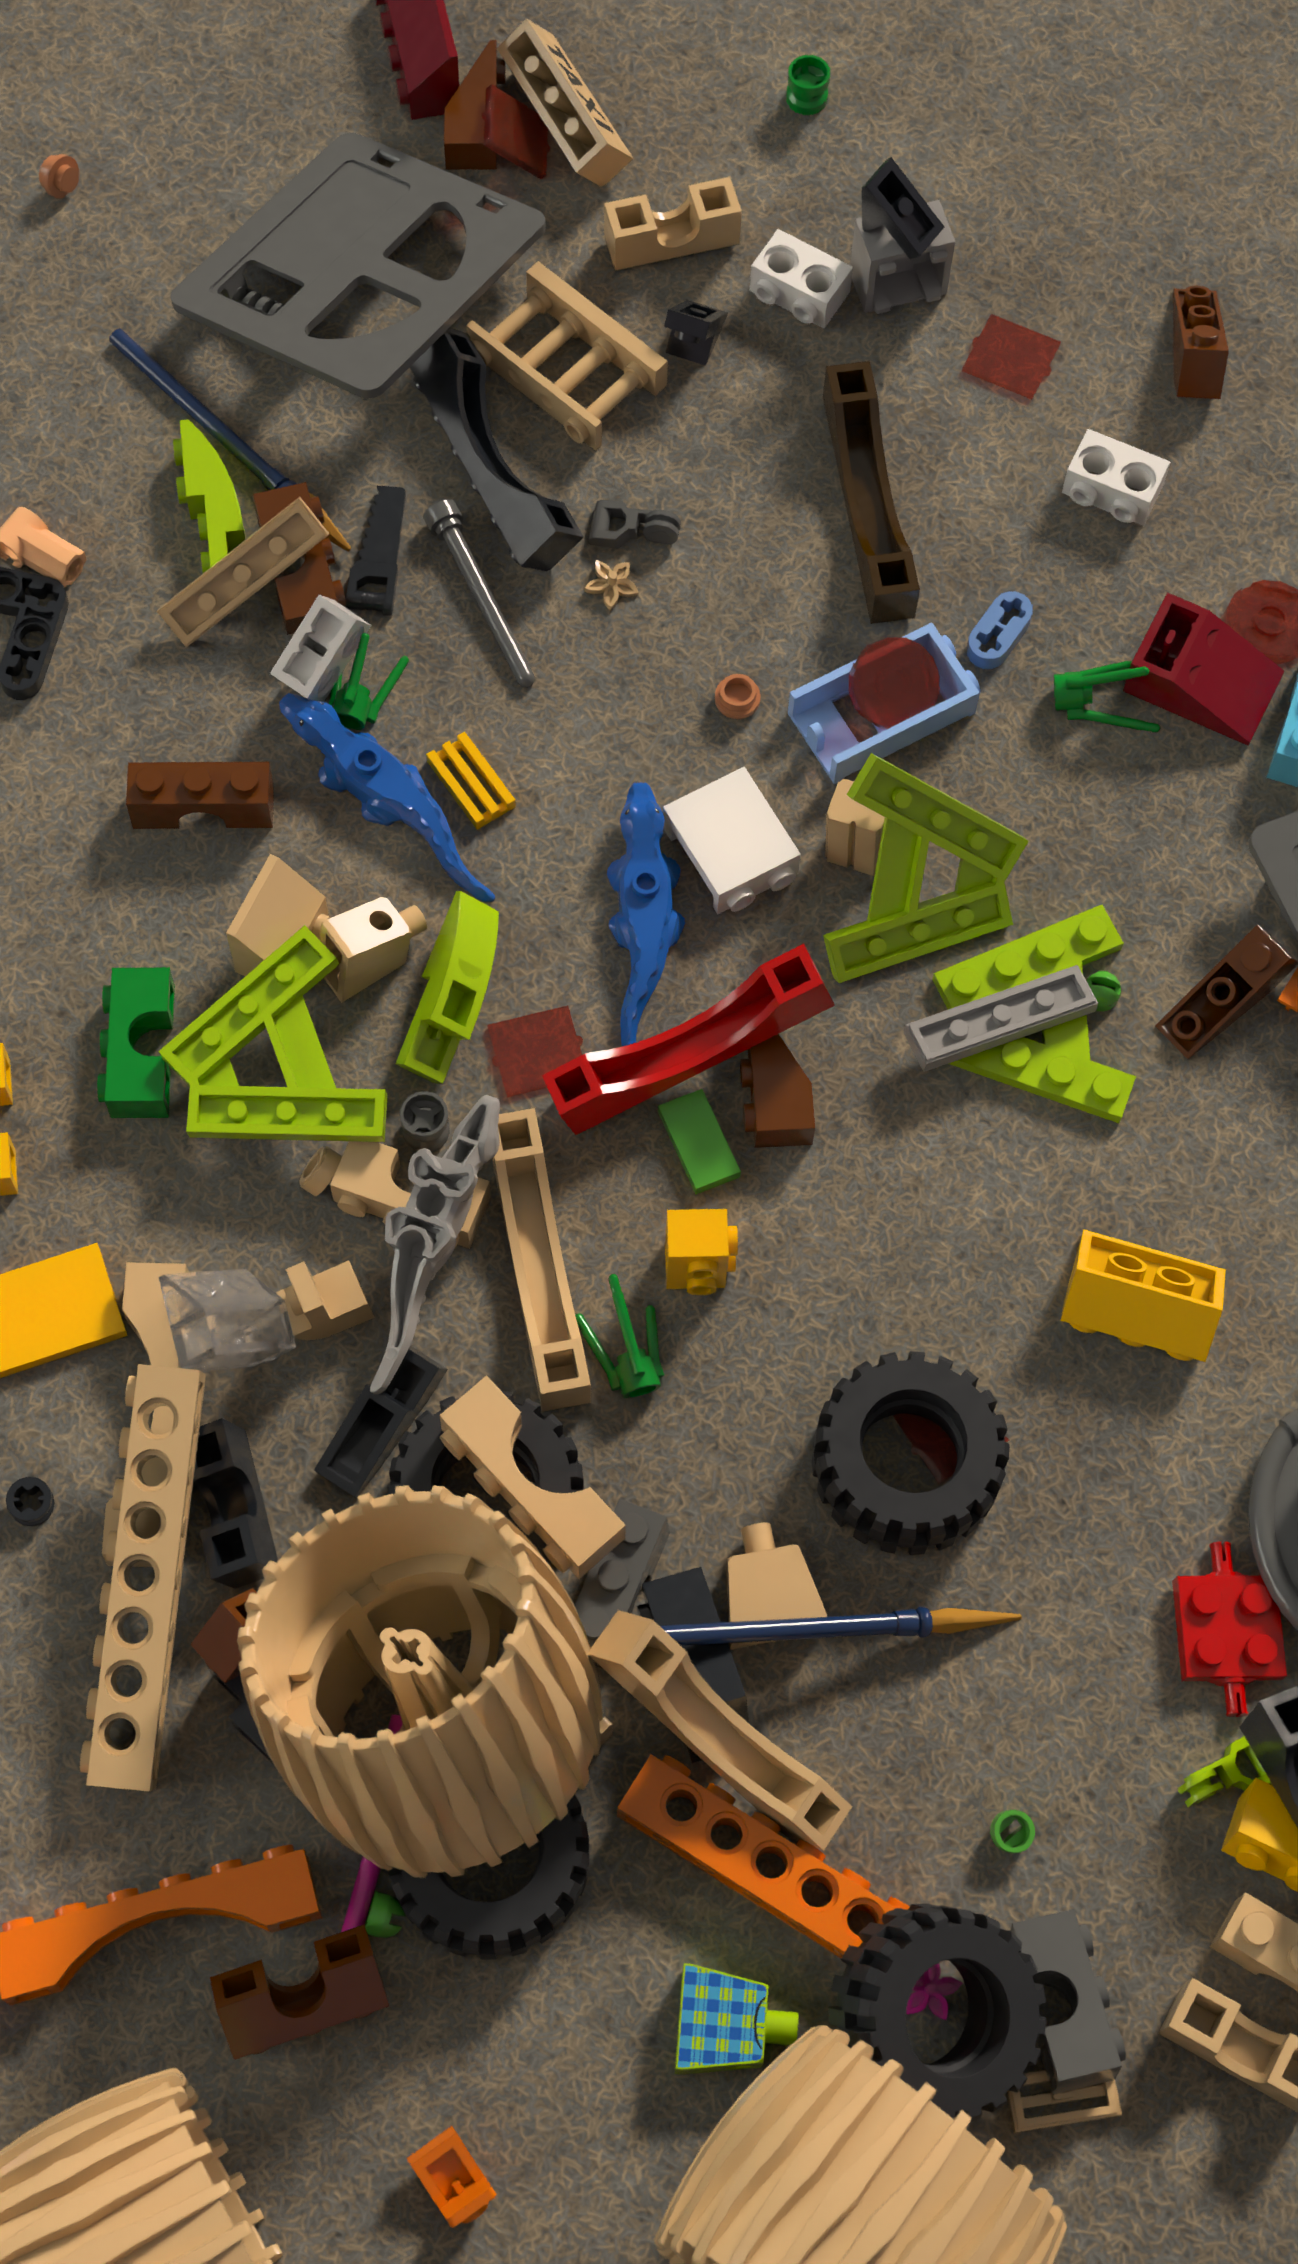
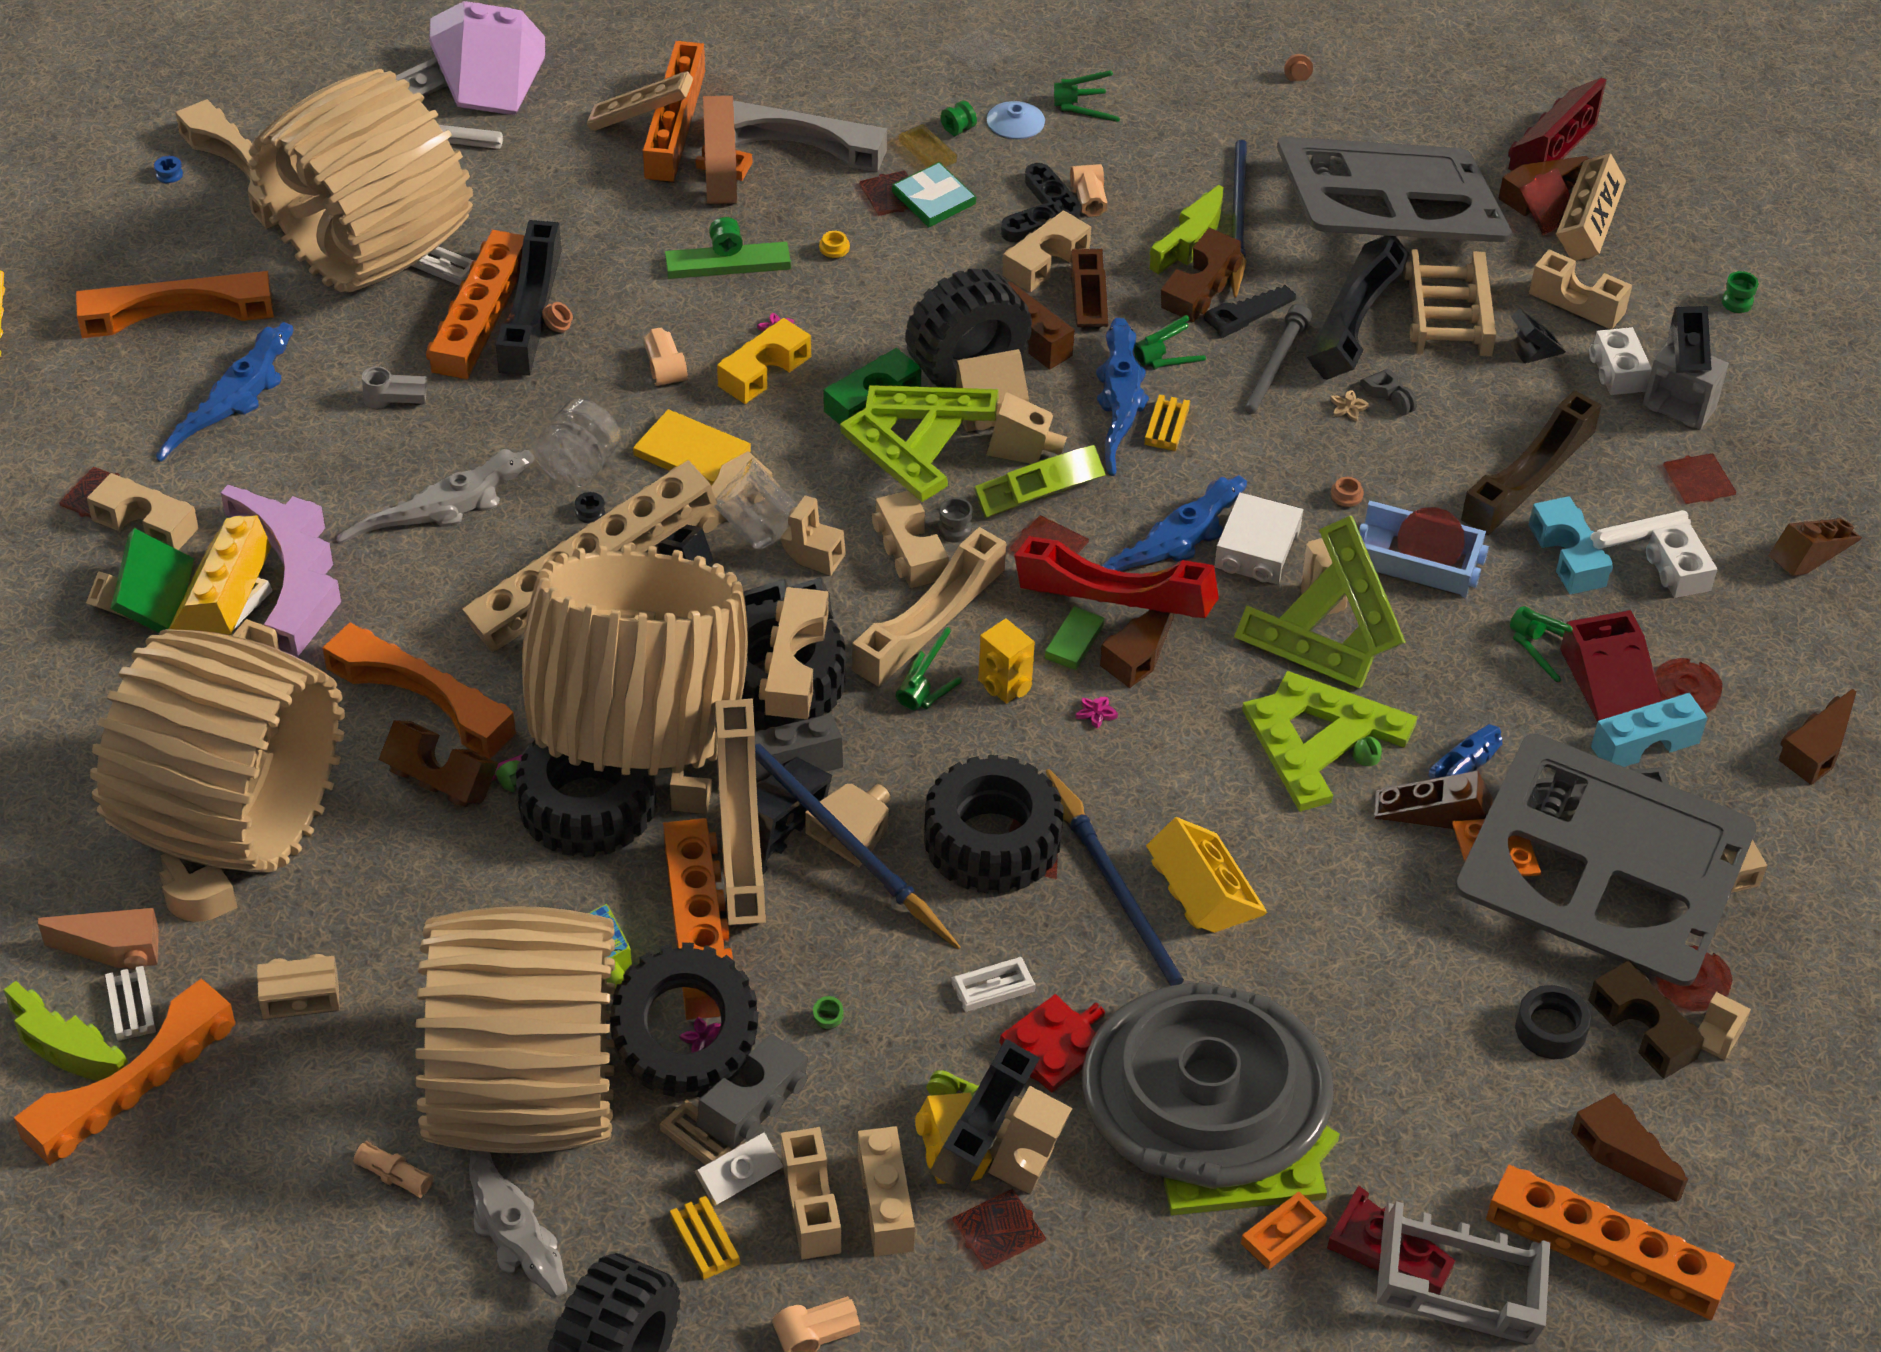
camera: 50 degrees right, 20 degrees down
tan tile [157,497,329,647] -> none
white brick [270,595,372,702] -> none
tan tile [299,1146,342,1196] -> none
light grey animal [370,1095,500,1395] -> none
orange bracket [406,2126,497,2228] -> none
light grey tile [903,965,1099,1072] -> none
medium blue beam [967,591,1033,669] -> none
none -> yellow tile [670,1196,740,1280]
none -> white plate [695,1132,783,1206]
none -> black tyre [905,268,1032,388]
none -> white tile [952,957,1035,1012]
none -> tan arch [1002,210,1091,292]
none -> dark blue piece [1046,769,1184,986]
none -> reddish brown slope [1070,249,1108,327]
none -> dark pink plant [1075,697,1118,729]
none -> blue hinge [1428,724,1503,779]
none -> medium azure arch [1528,496,1613,594]
none -> white axle [1590,510,1691,549]

